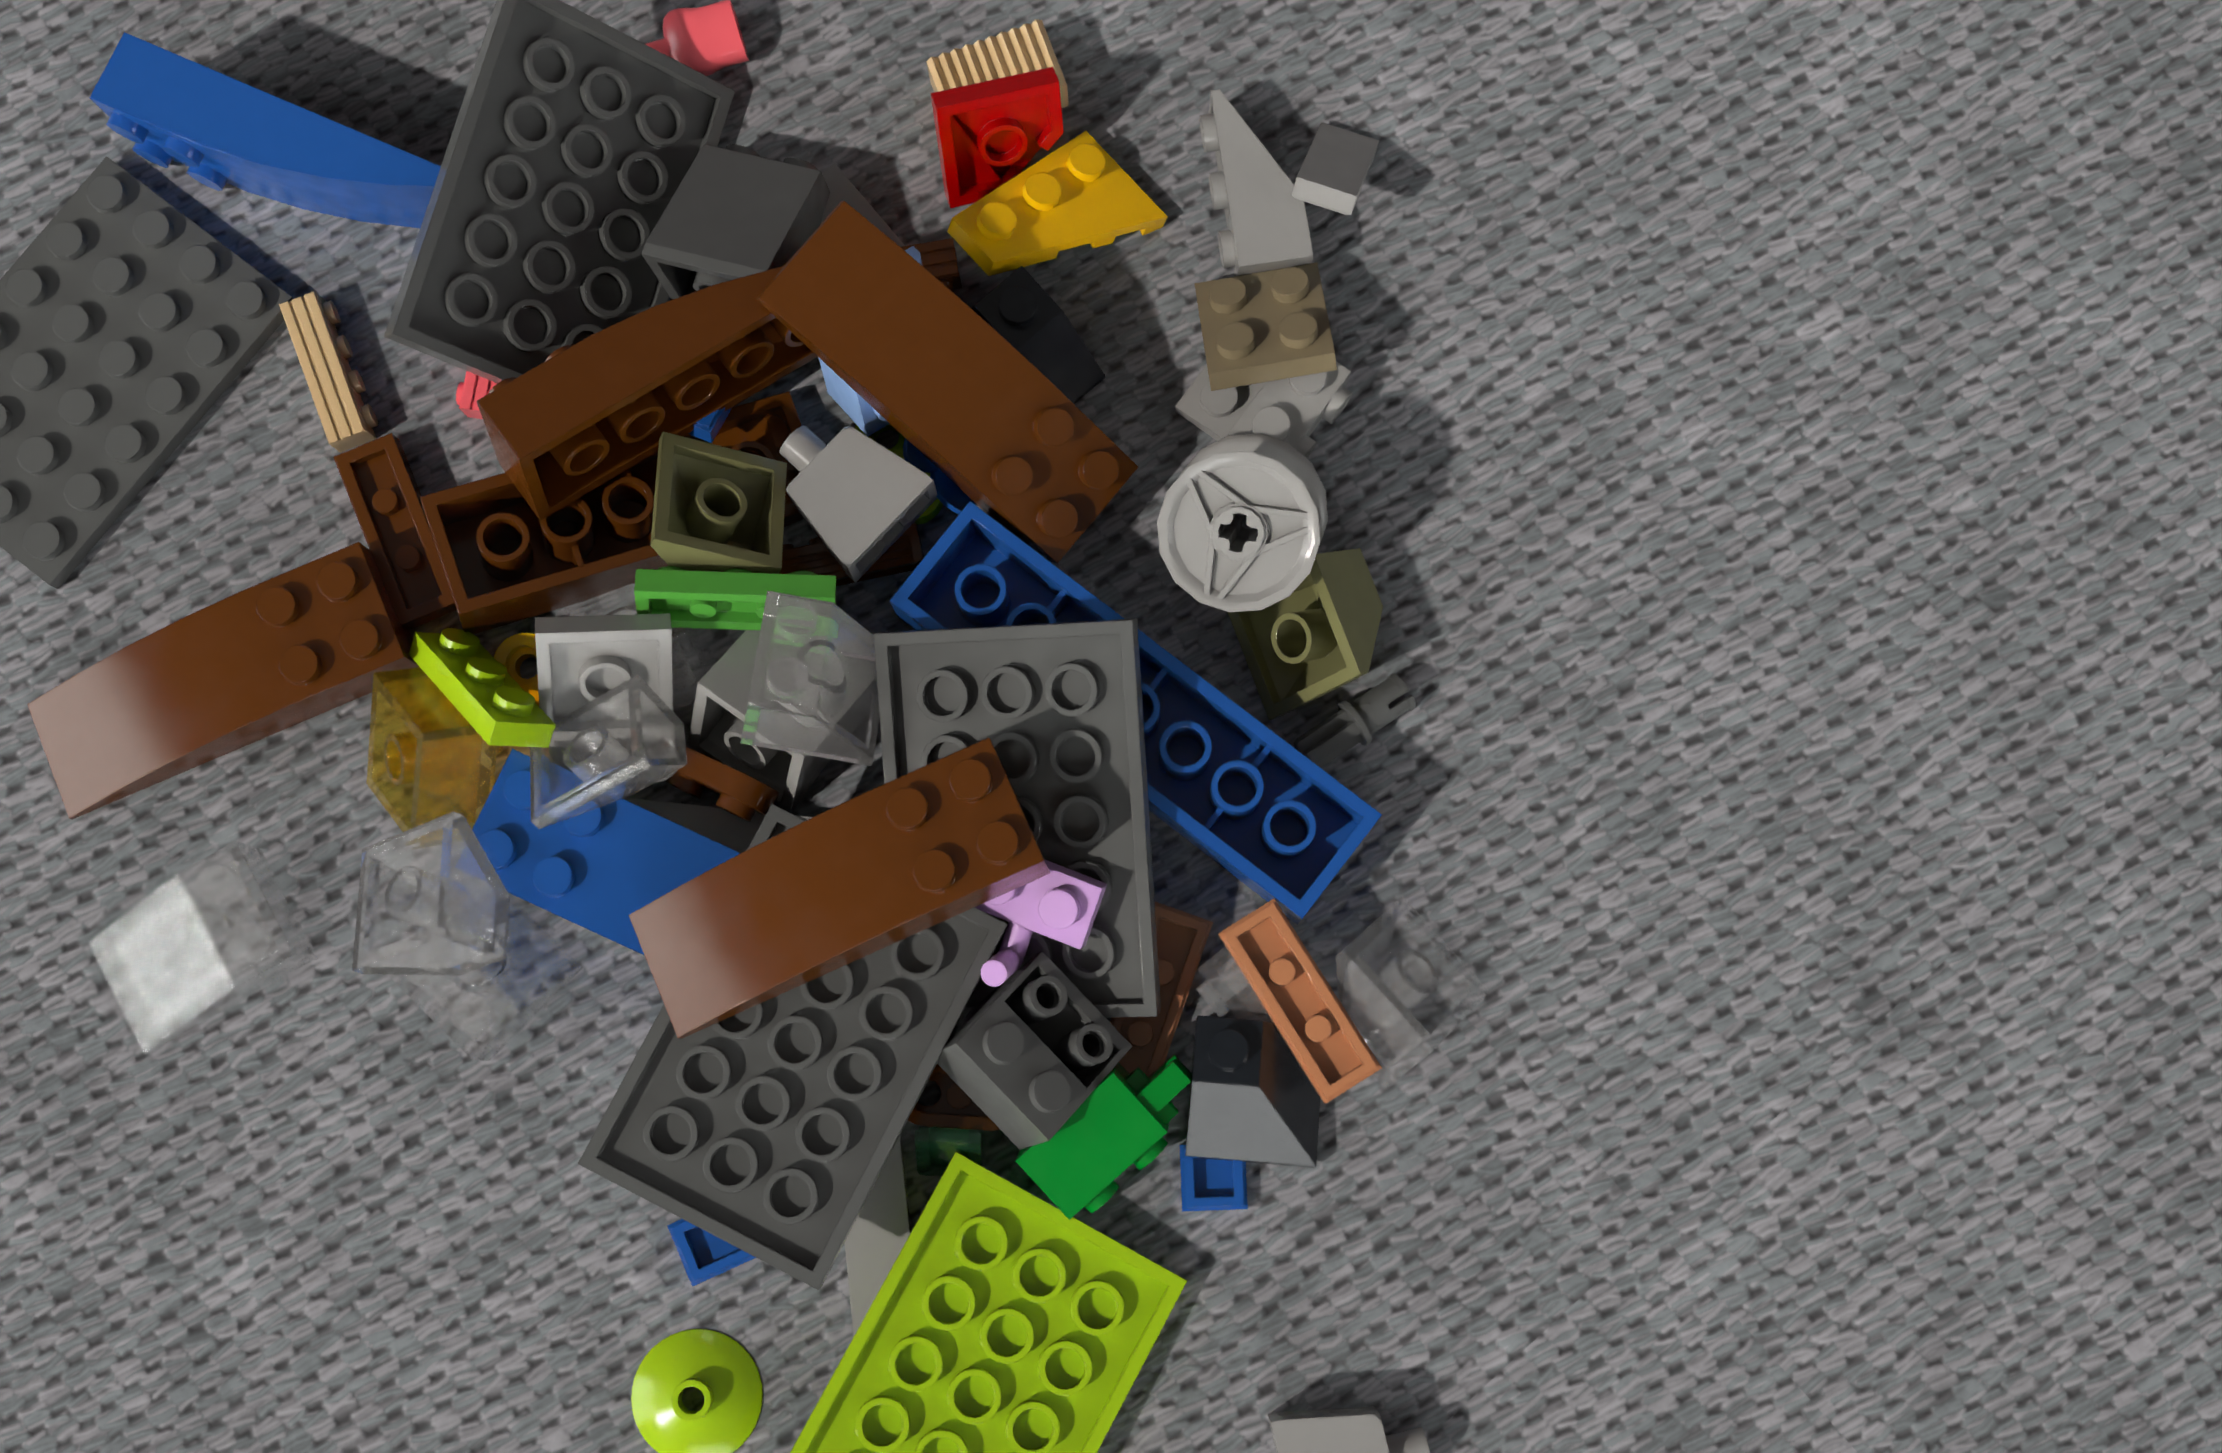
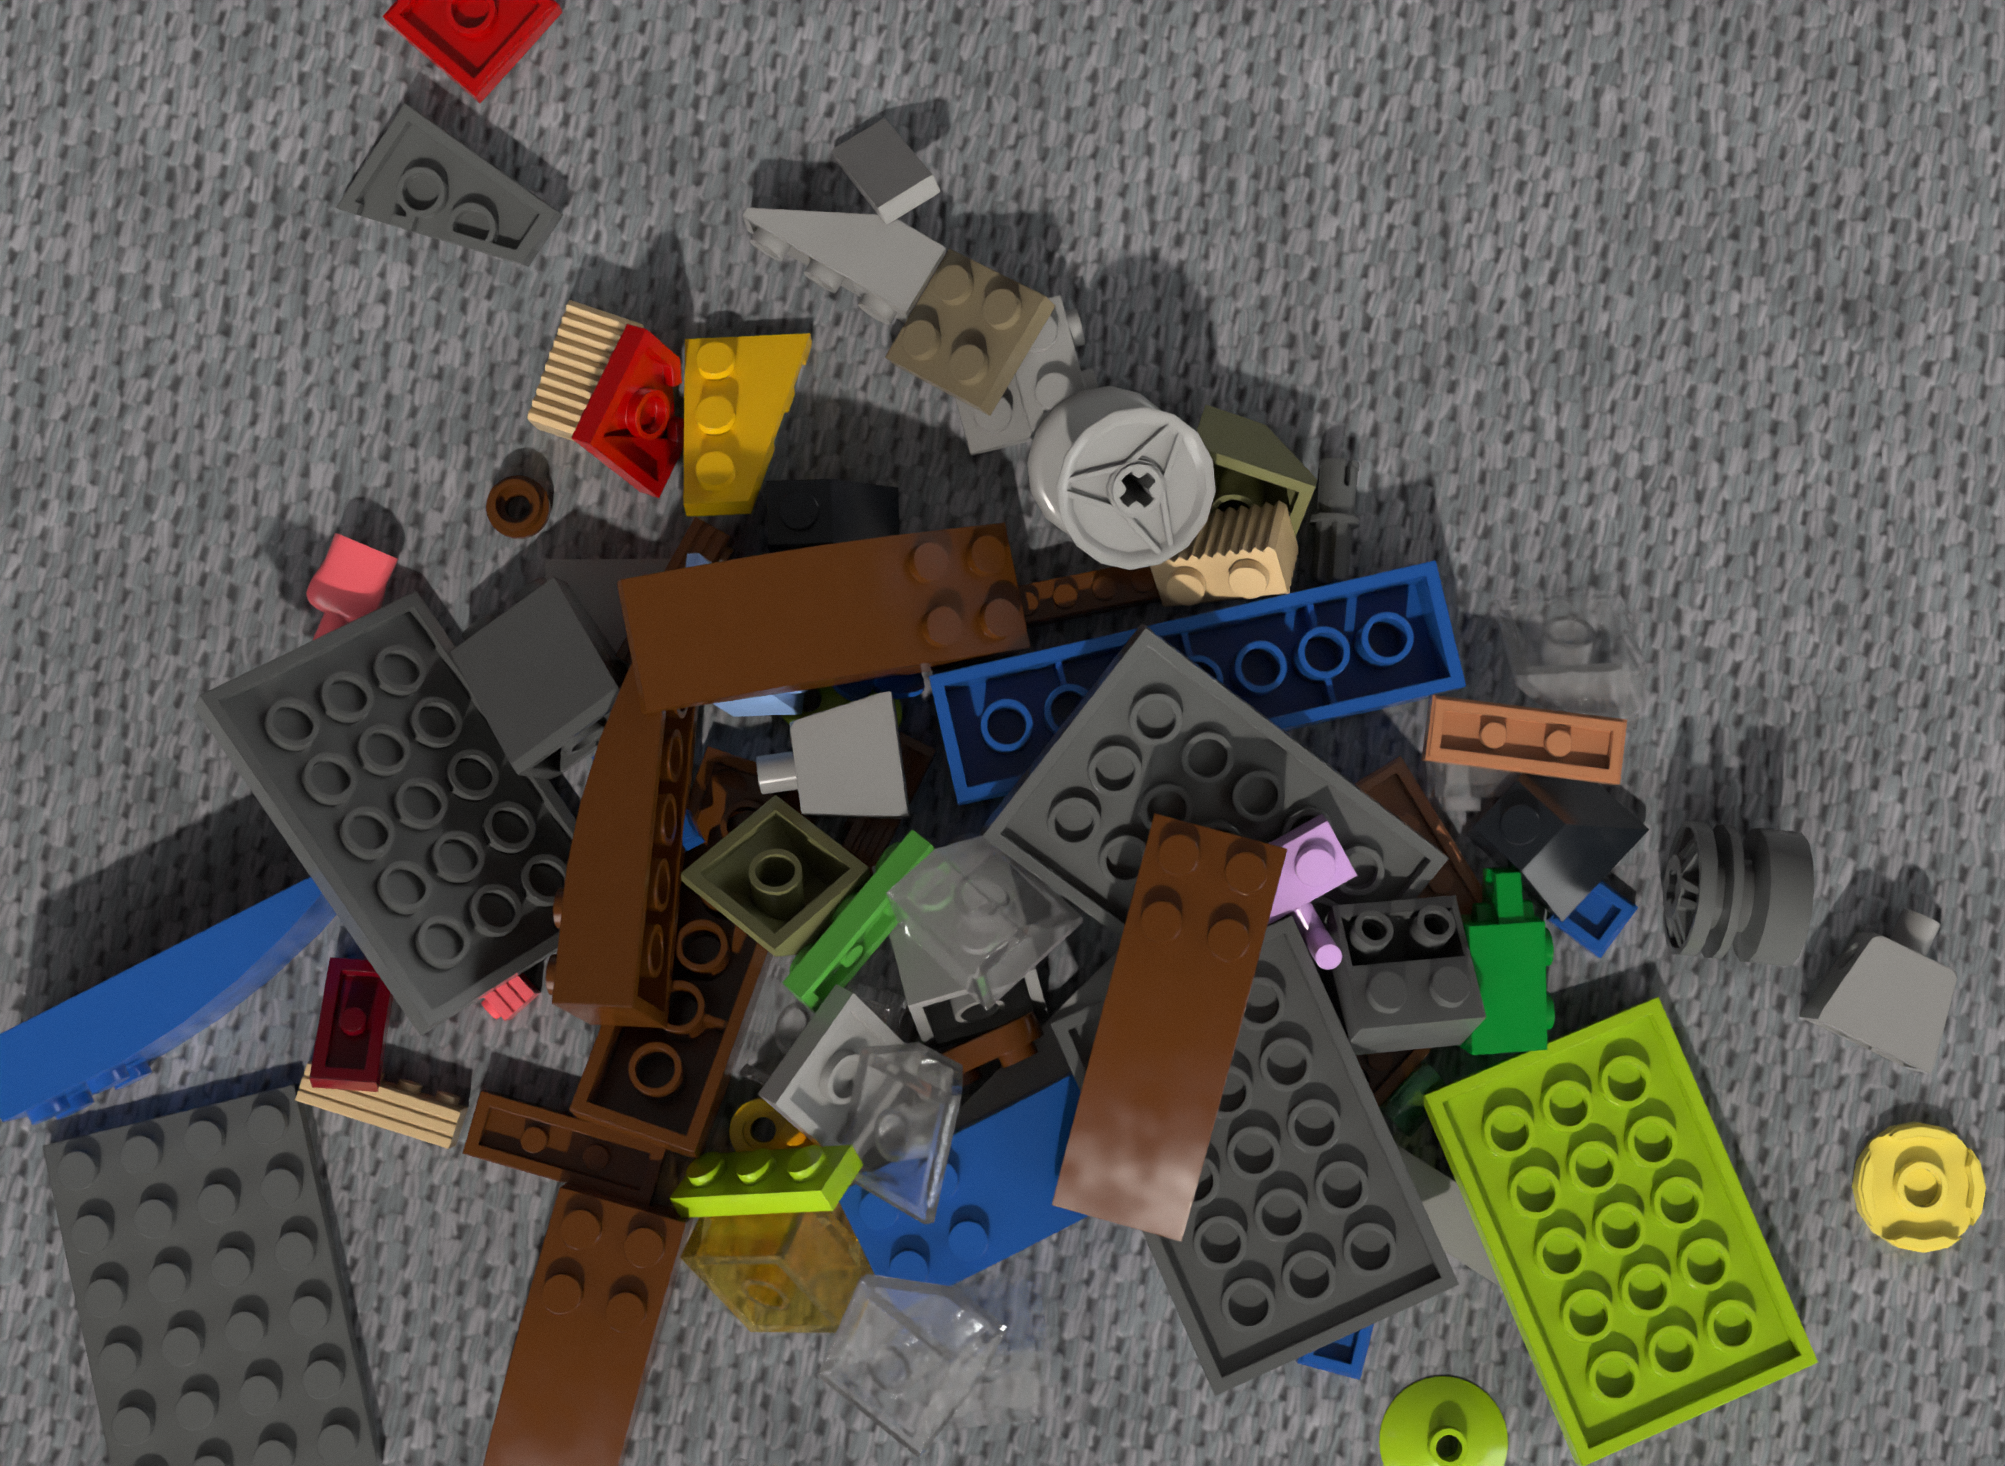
camera: 55 degrees left, 5 degrees up
none -> dark red plate [309,957,393,1092]
none -> reddish brown plate [486,475,551,539]
none -> reddish brown piece [1018,566,1161,628]
none -> tan brick [1150,500,1299,607]
none -> dark grey wheel [1663,821,1814,966]

